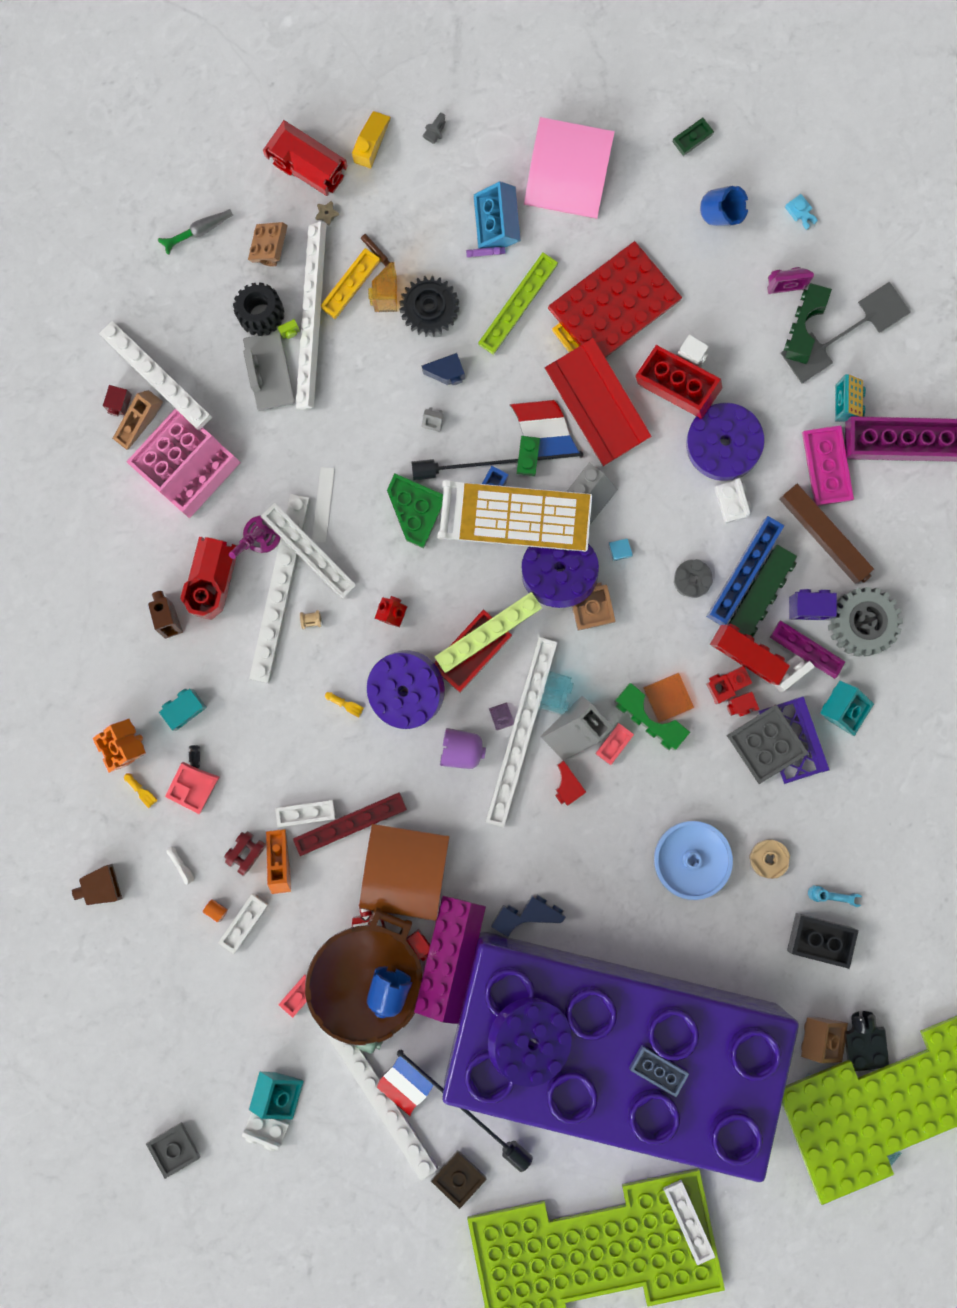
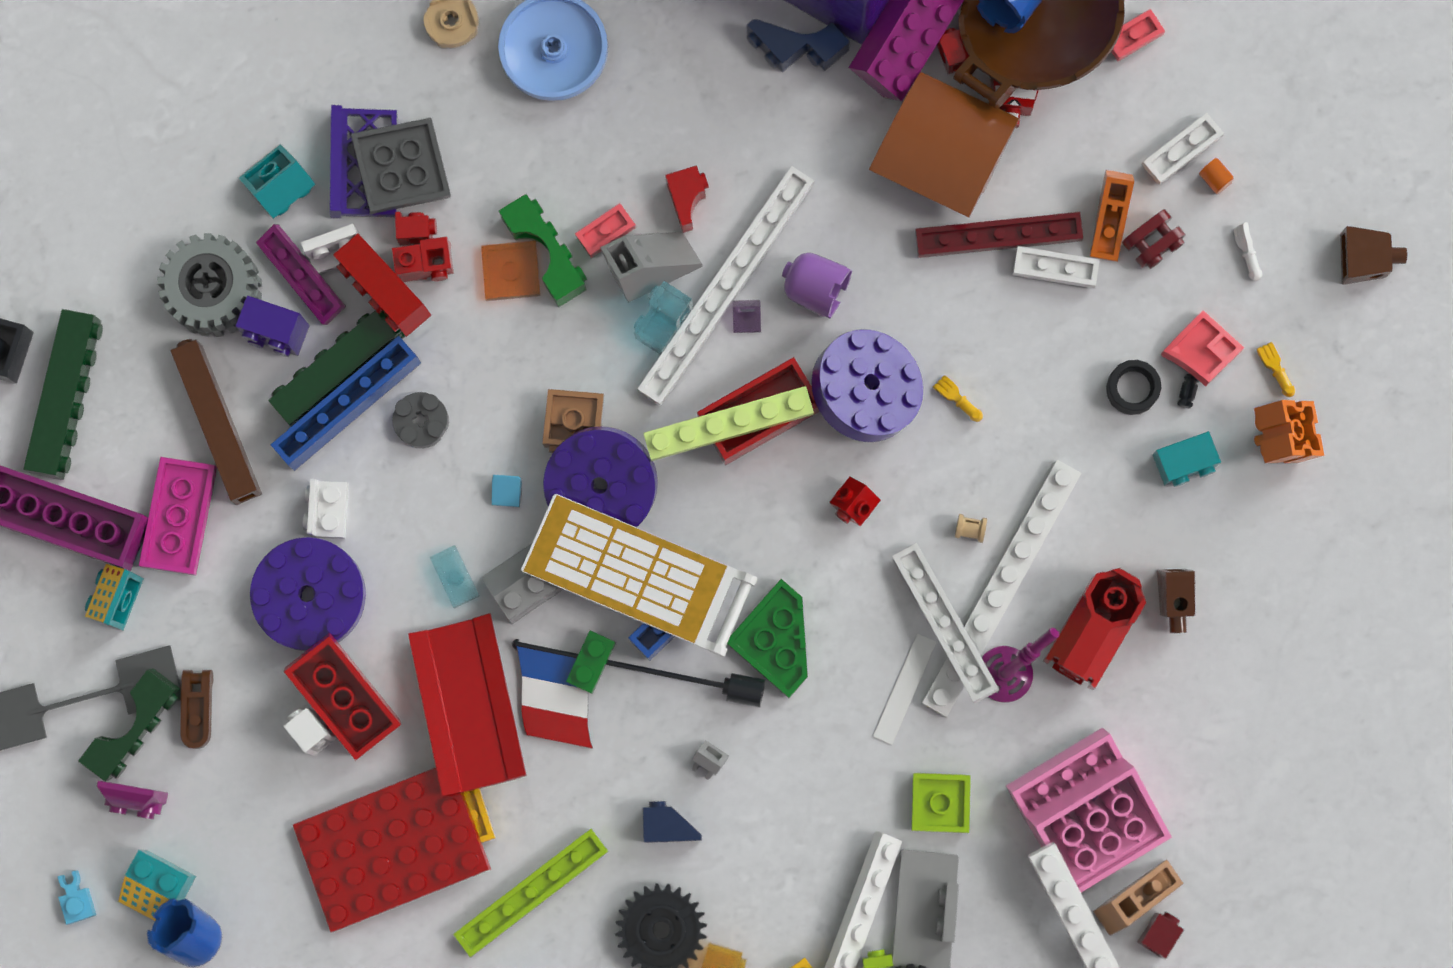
camera: 160 degrees left, 5 degrees down
none -> dark green brick [23,309,103,480]
none -> teal slope [118,850,197,921]
none -> reddish brown plate [180,670,213,749]
none -> clear light blue plate [430,545,480,608]
none -> lime plate [911,773,971,833]
none -> black tyre [1106,360,1162,415]

